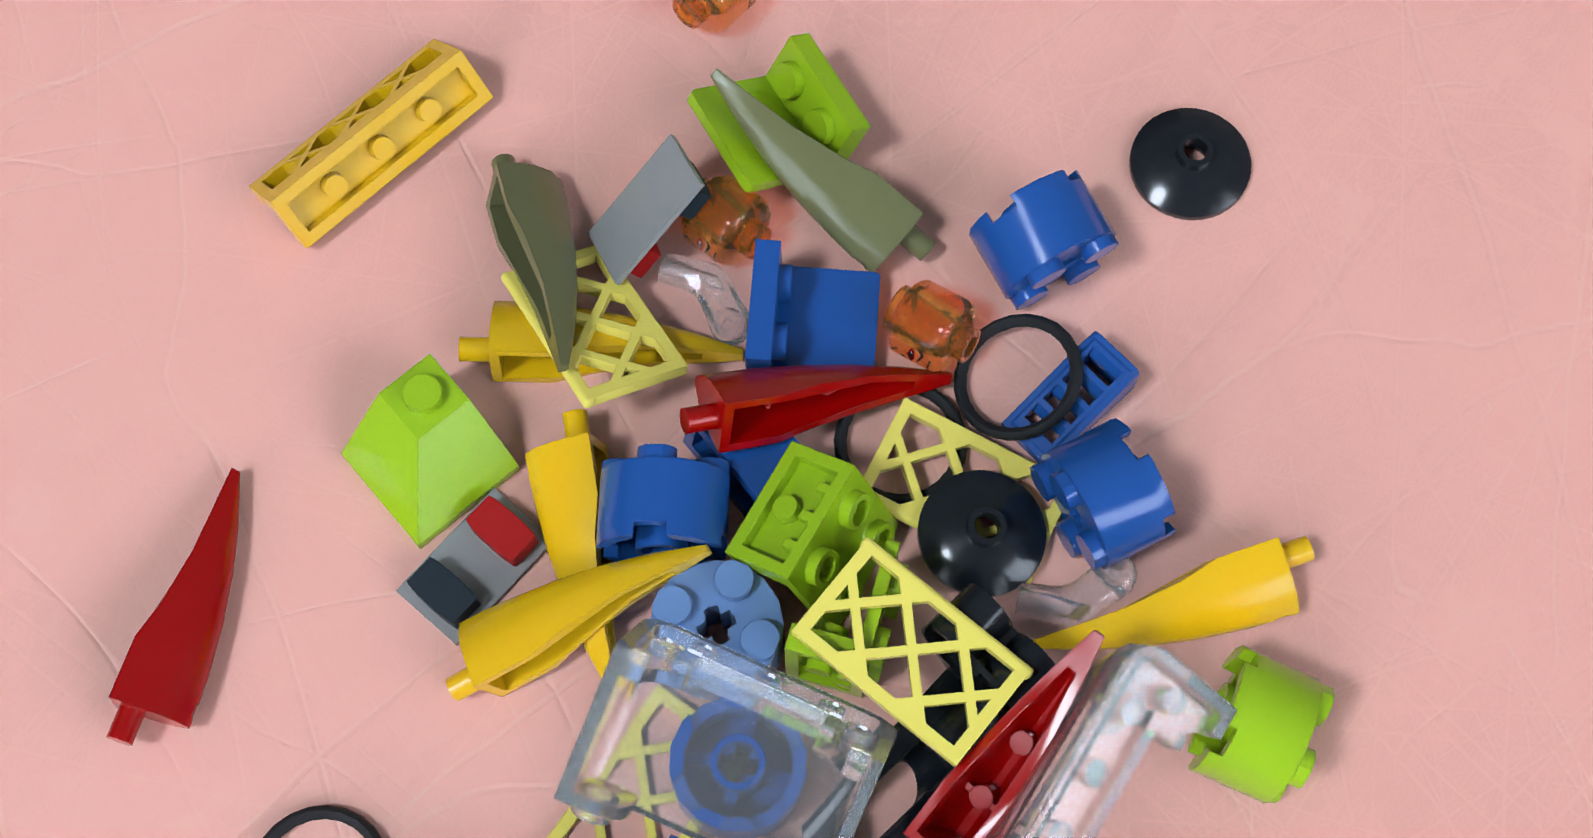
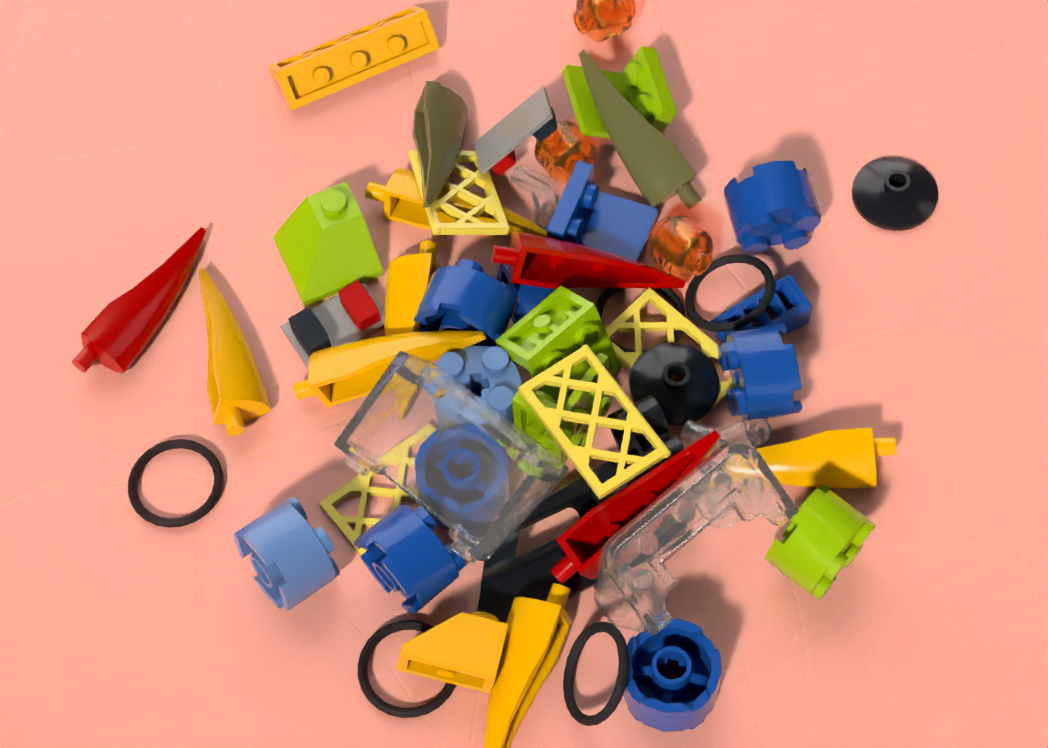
camera: 20 degrees right, 10 degrees down
none -> yellow piece [199,268,271,436]

